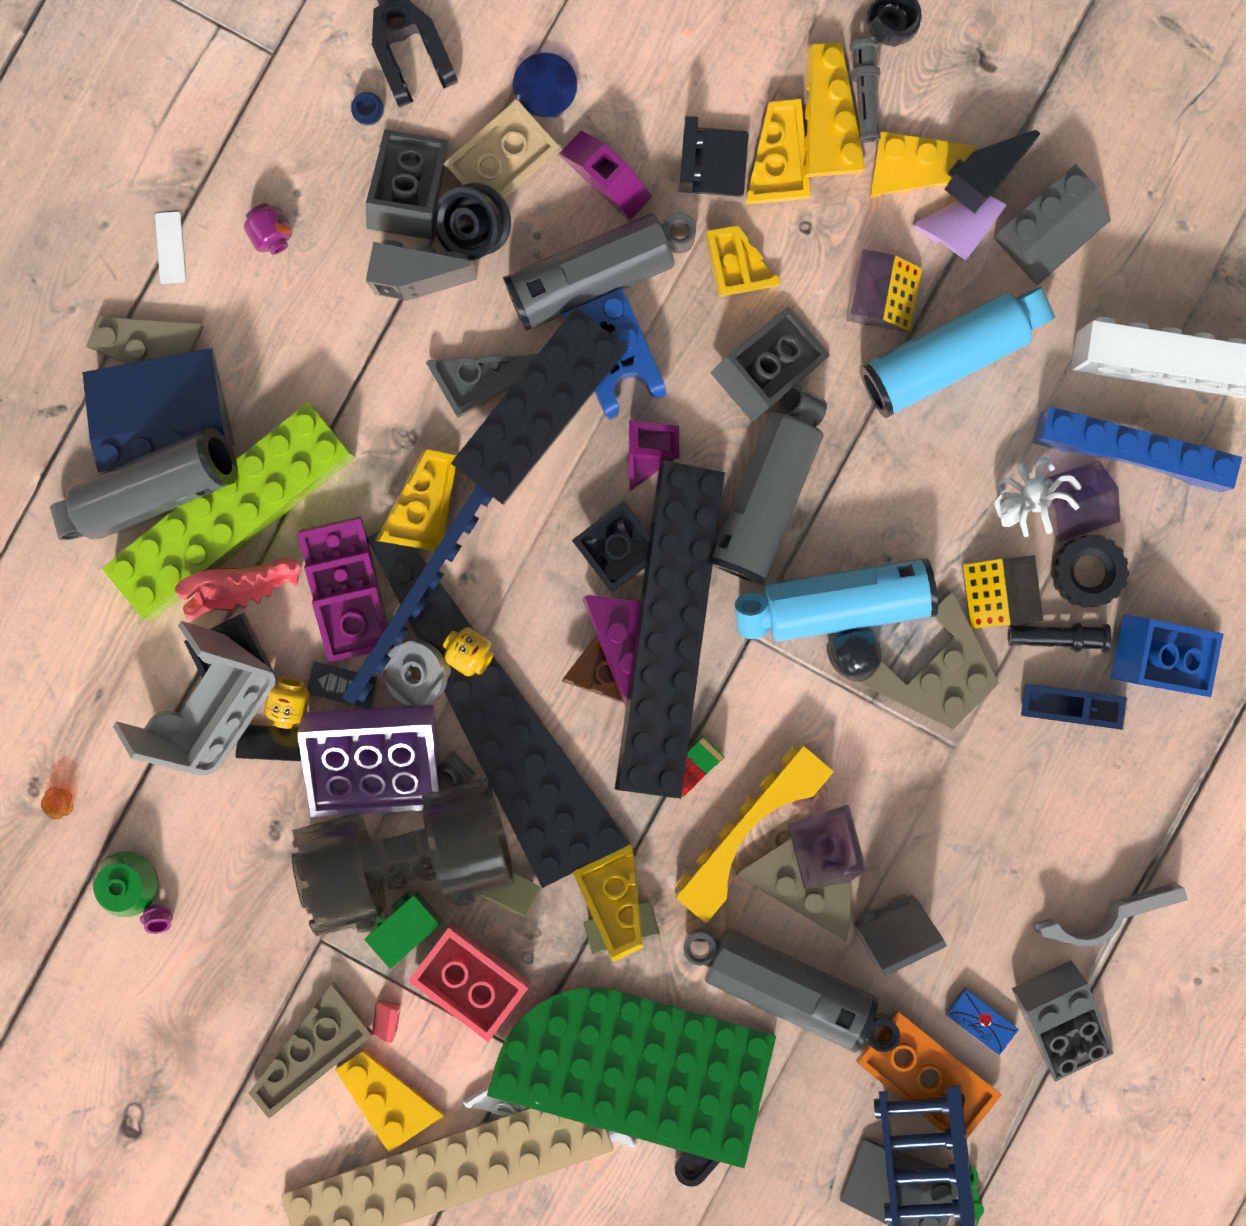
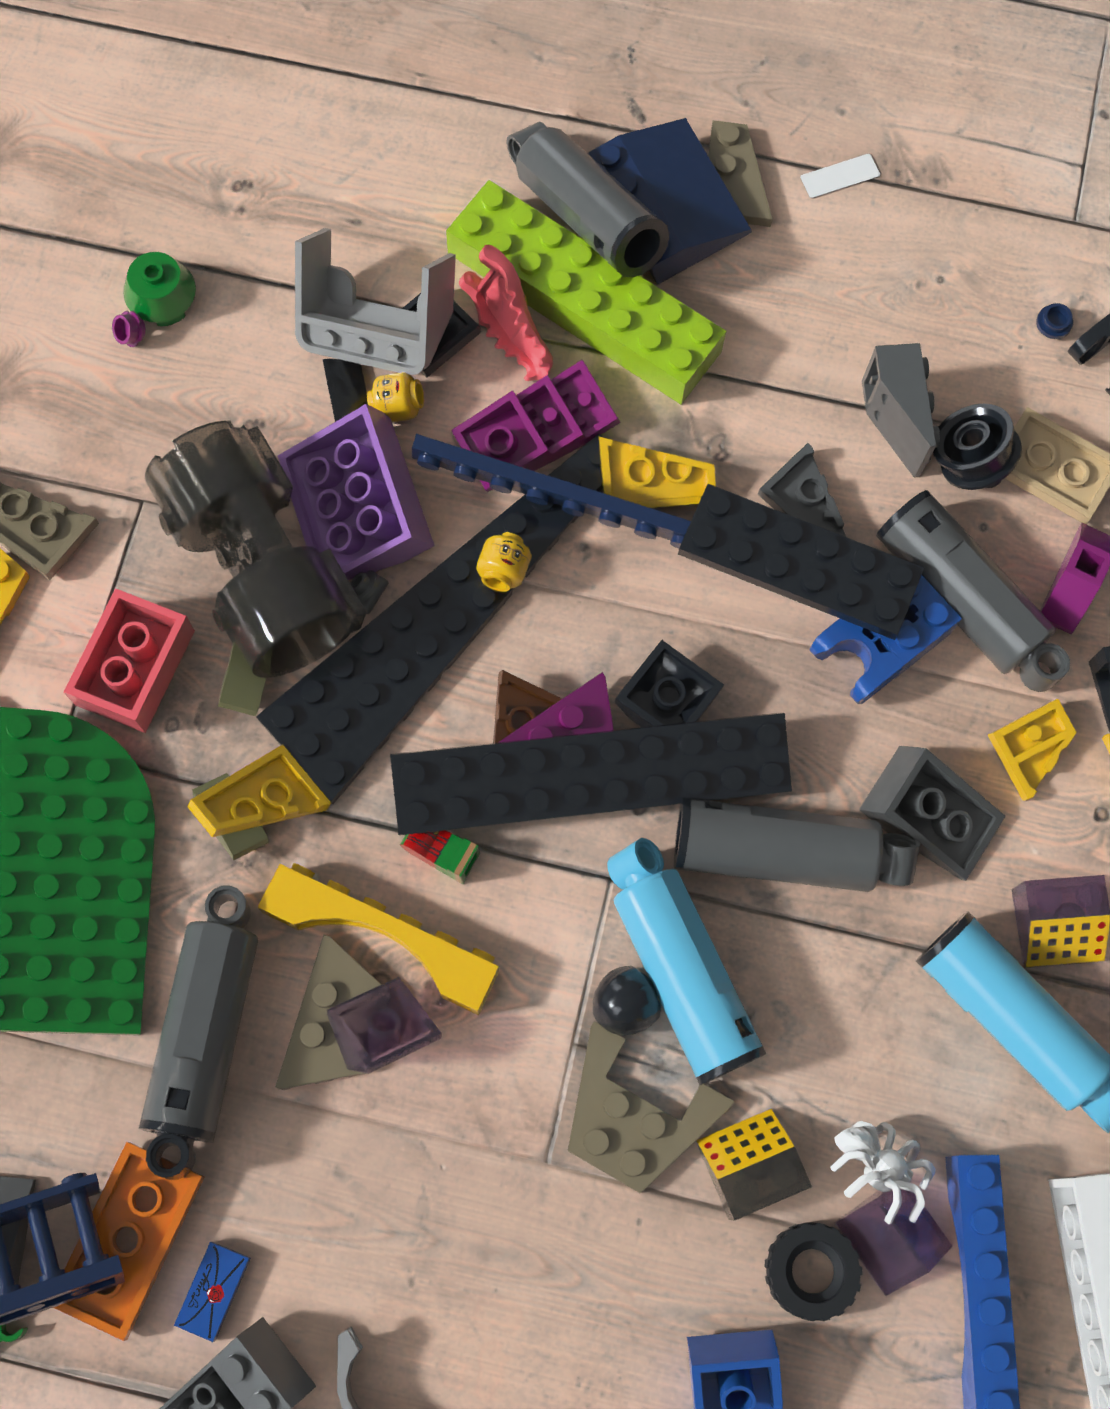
camera: 70 degrees right, 15 degrees down
clear orange plate [41,787,74,819] -> none
magenta head [244,203,293,255] -> none
tile [307,661,378,709] -> none
green brick [364,891,443,969] -> none
dark grey slope [366,129,449,240] -> none
coral slope [372,1001,401,1043] -> none
light grey plate [384,639,451,706] -> none
magenta slope [629,420,680,492] -> none
dark grey slope [854,894,947,976] -> none
black pin [1007,623,1111,653] -> none
dark blue slope [1021,683,1128,730] -> none

